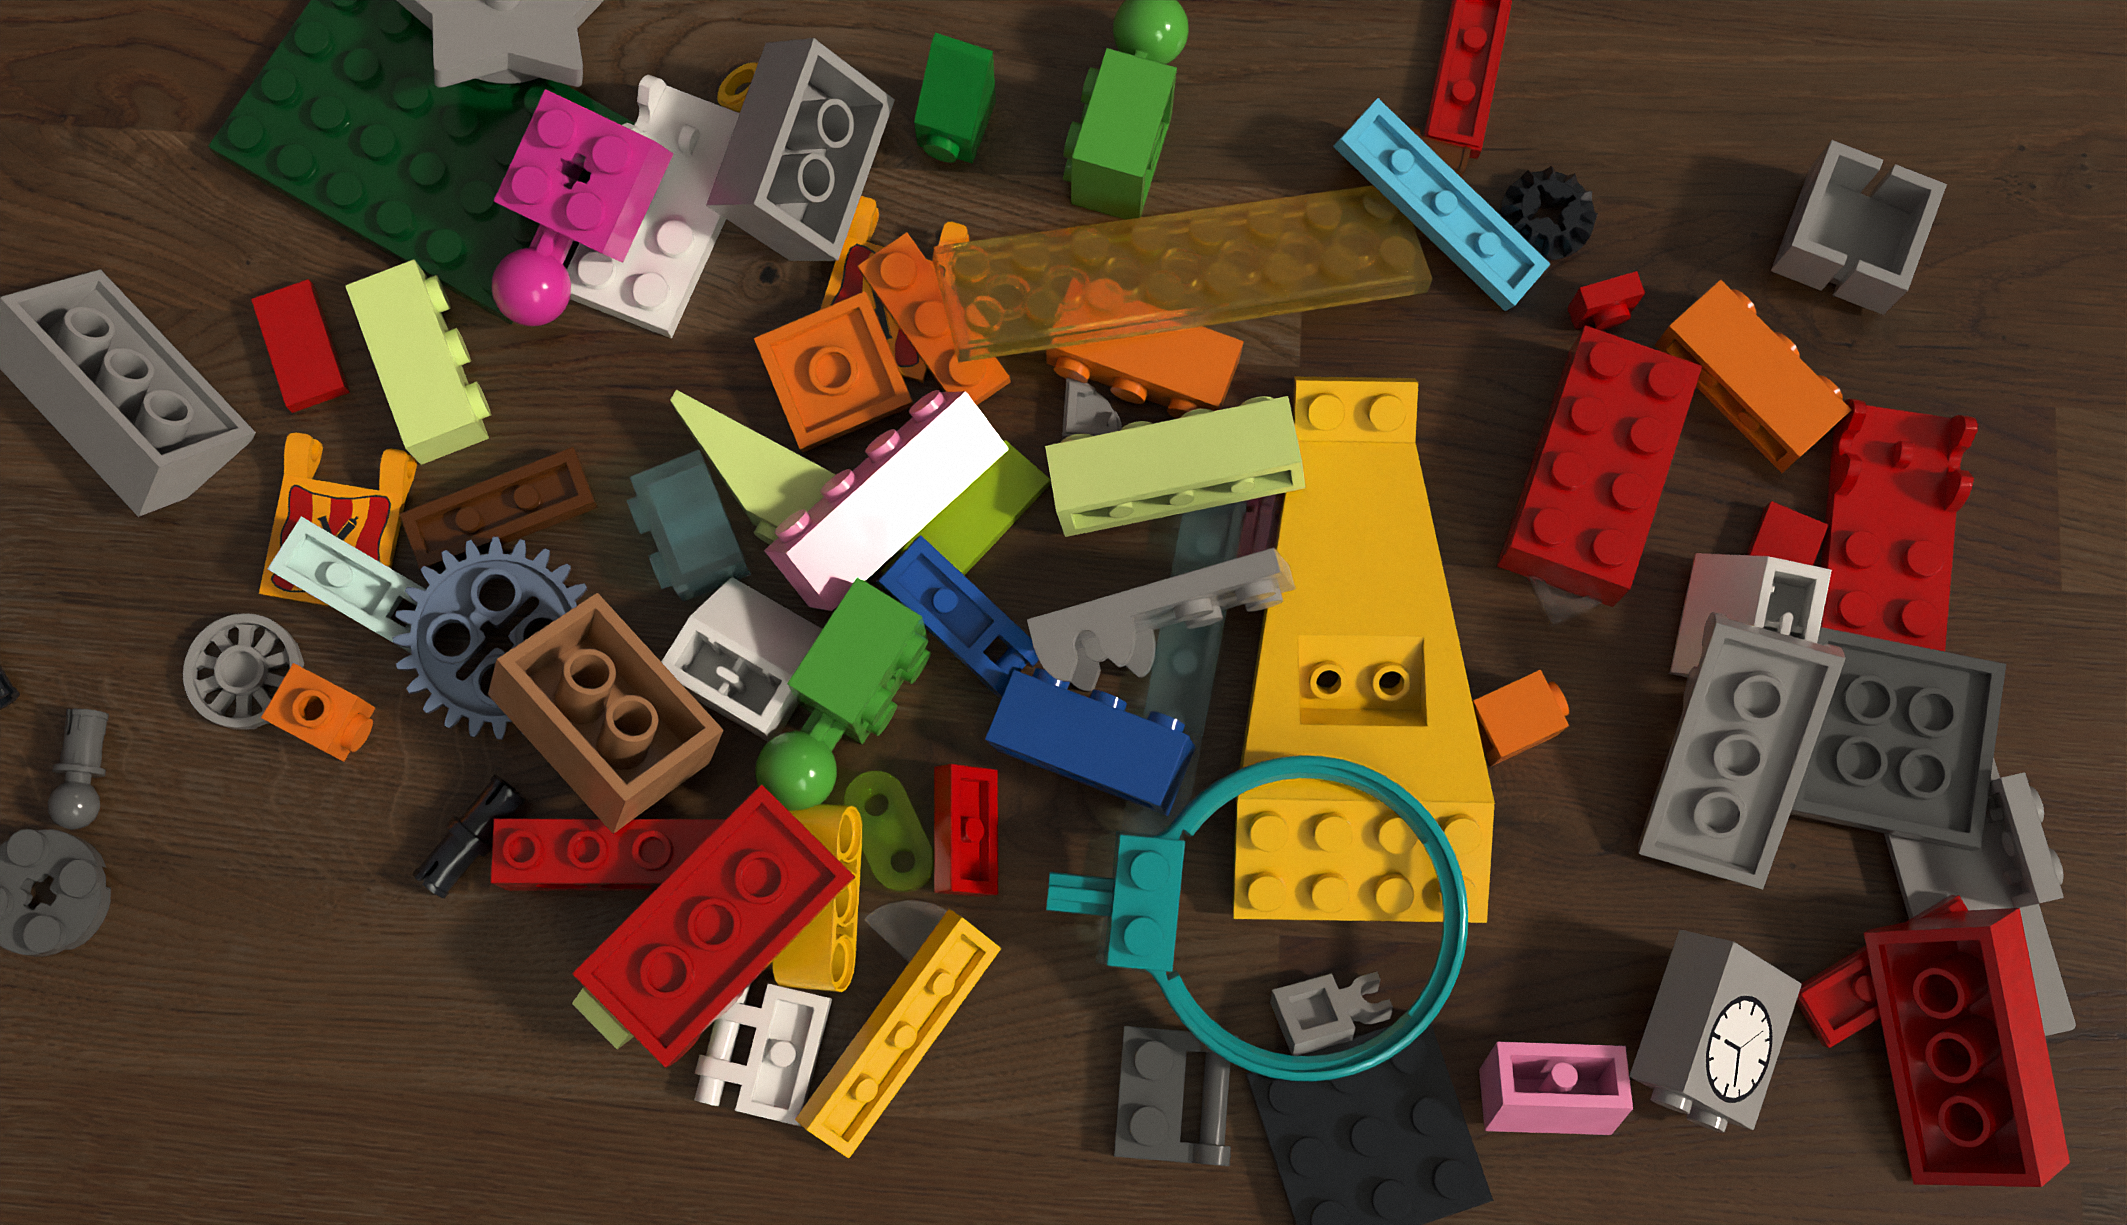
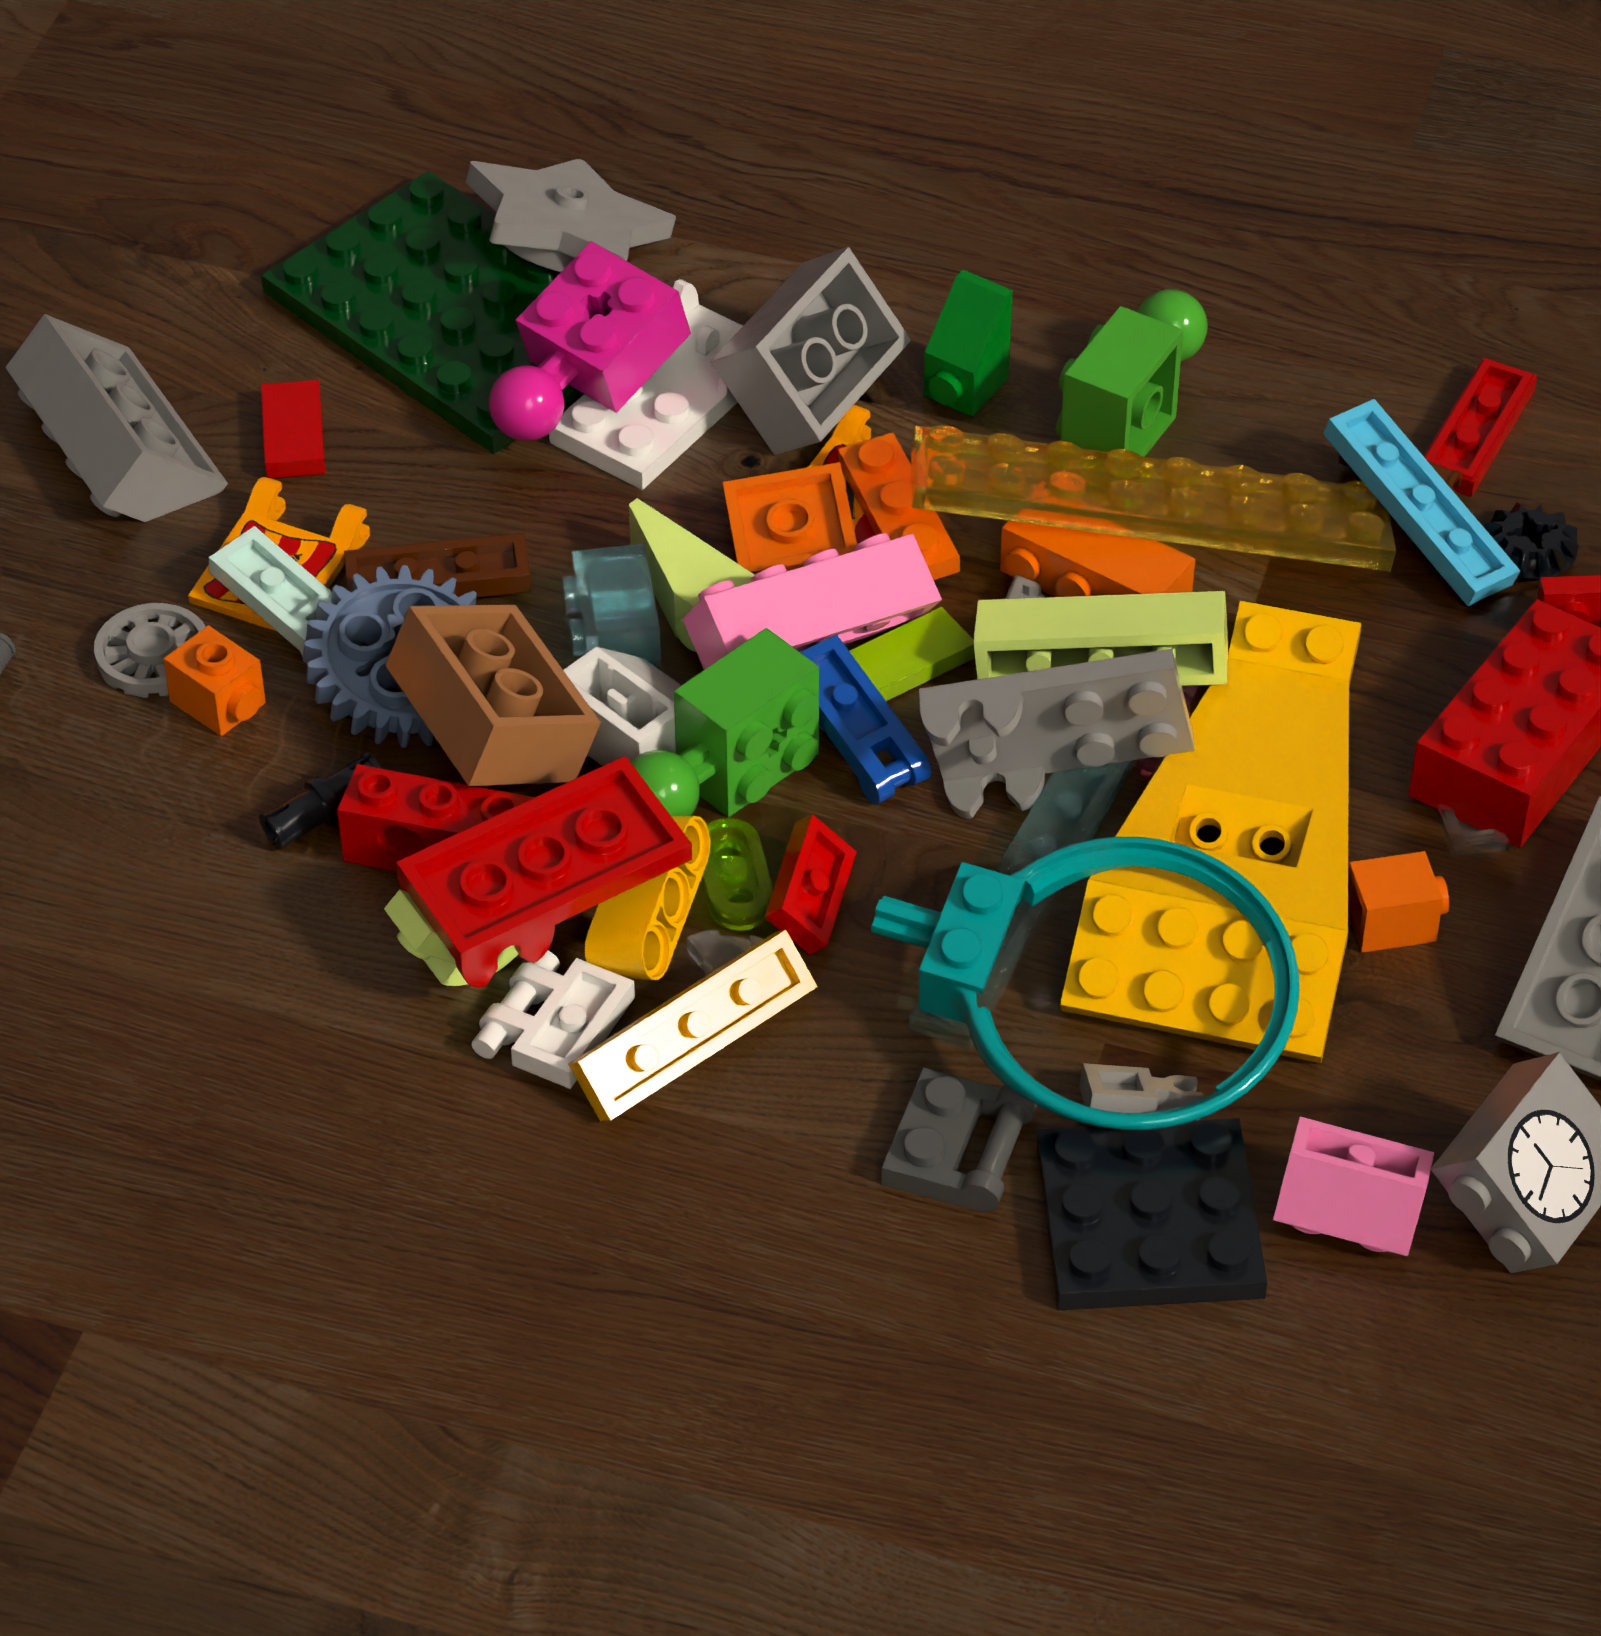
camera: 15 degrees right, 30 degrees down
yellowish green brick [345,260,491,465] -> none
blue brick [985,668,1196,816] -> none

